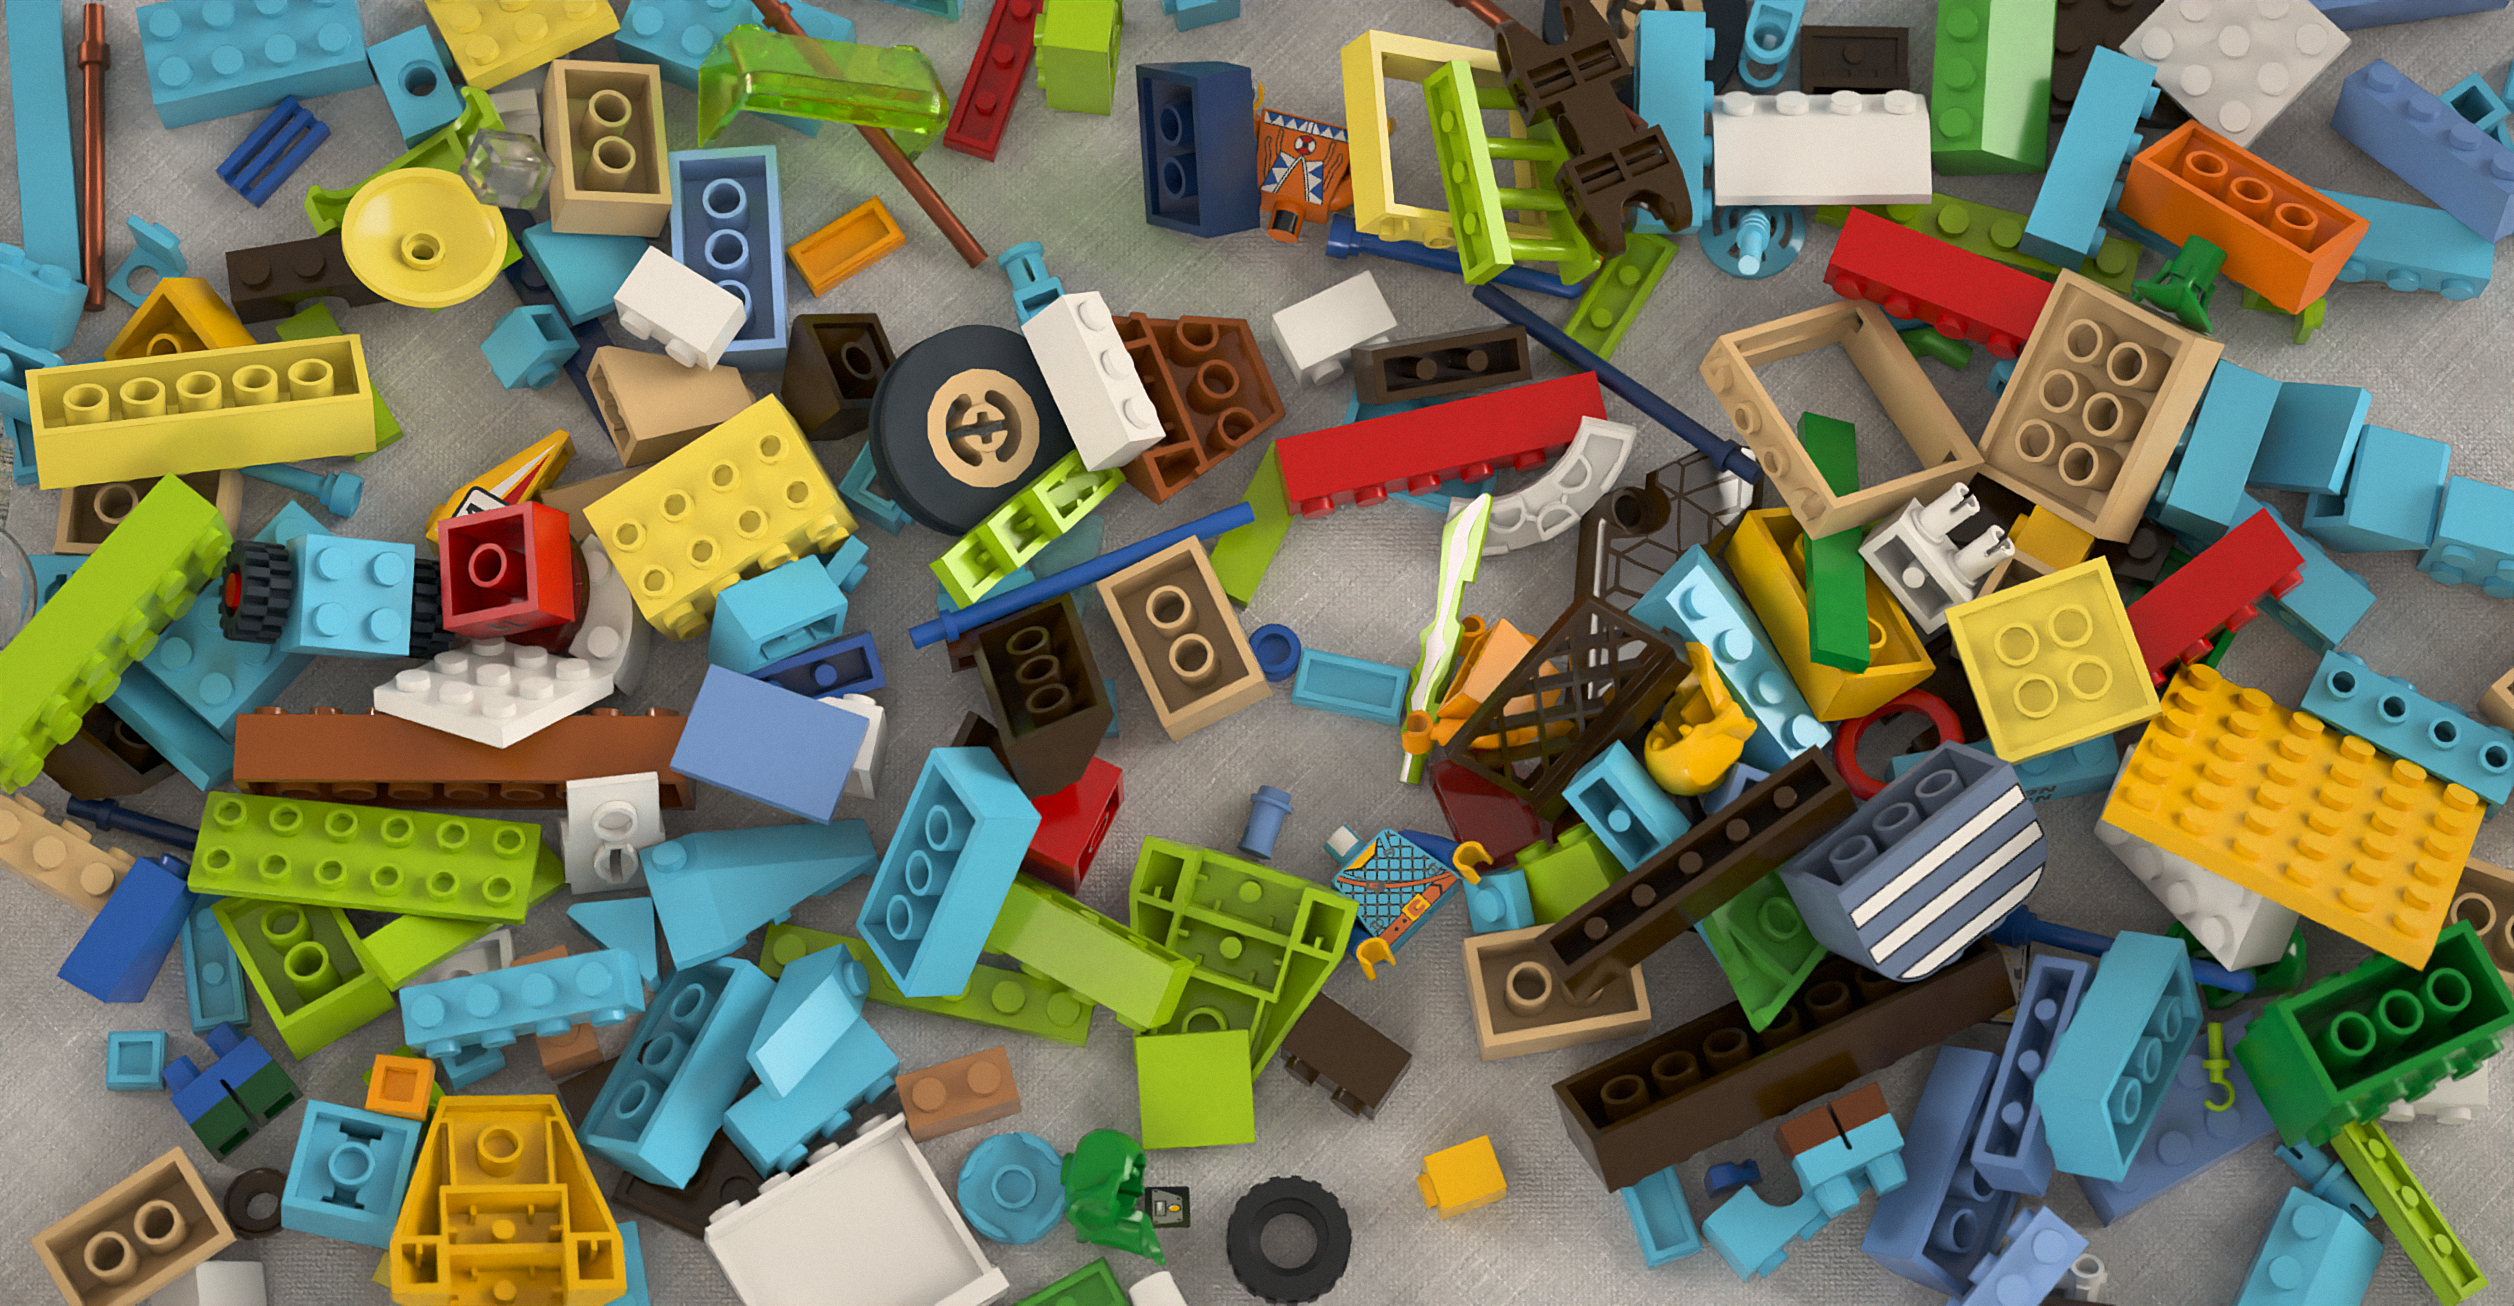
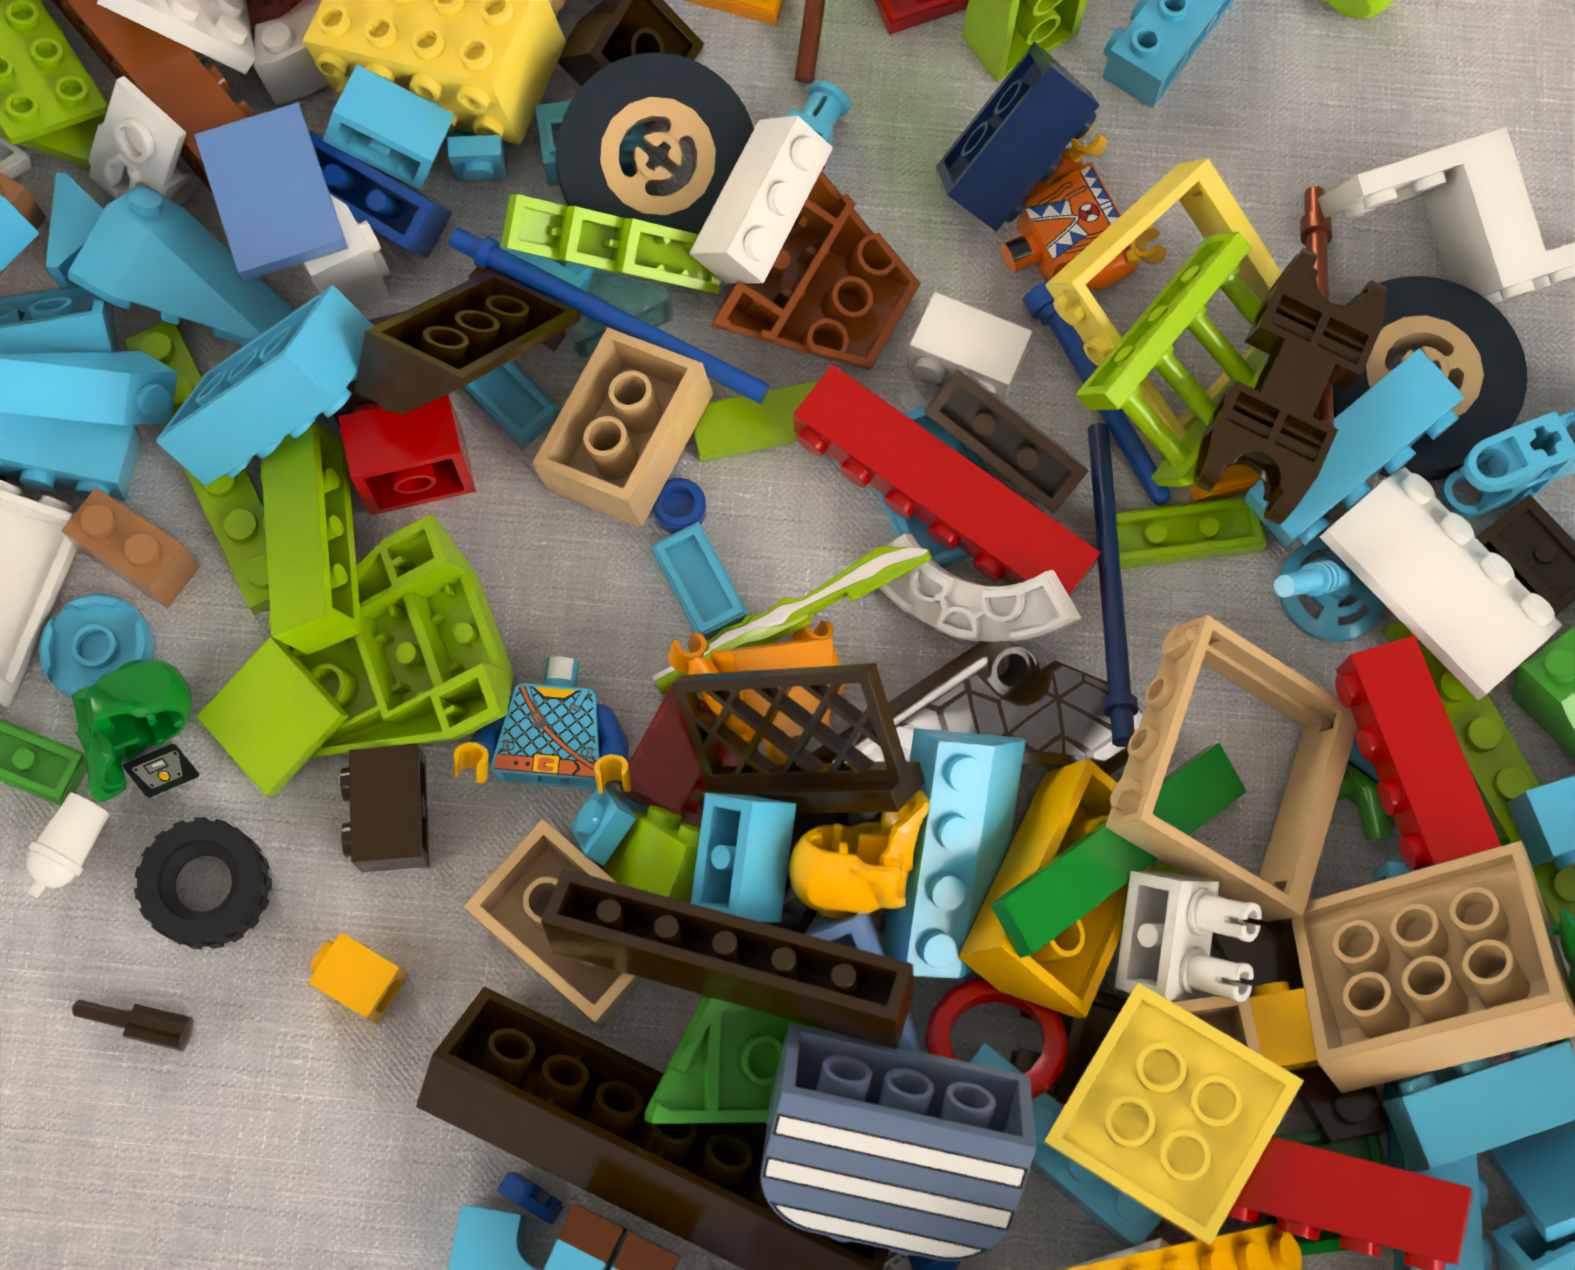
camera: 50 degrees right, 0 degrees up
medium blue pin [1237,785,1293,860] -> none
medium azure tile [1620,1165,1703,1269] -> none

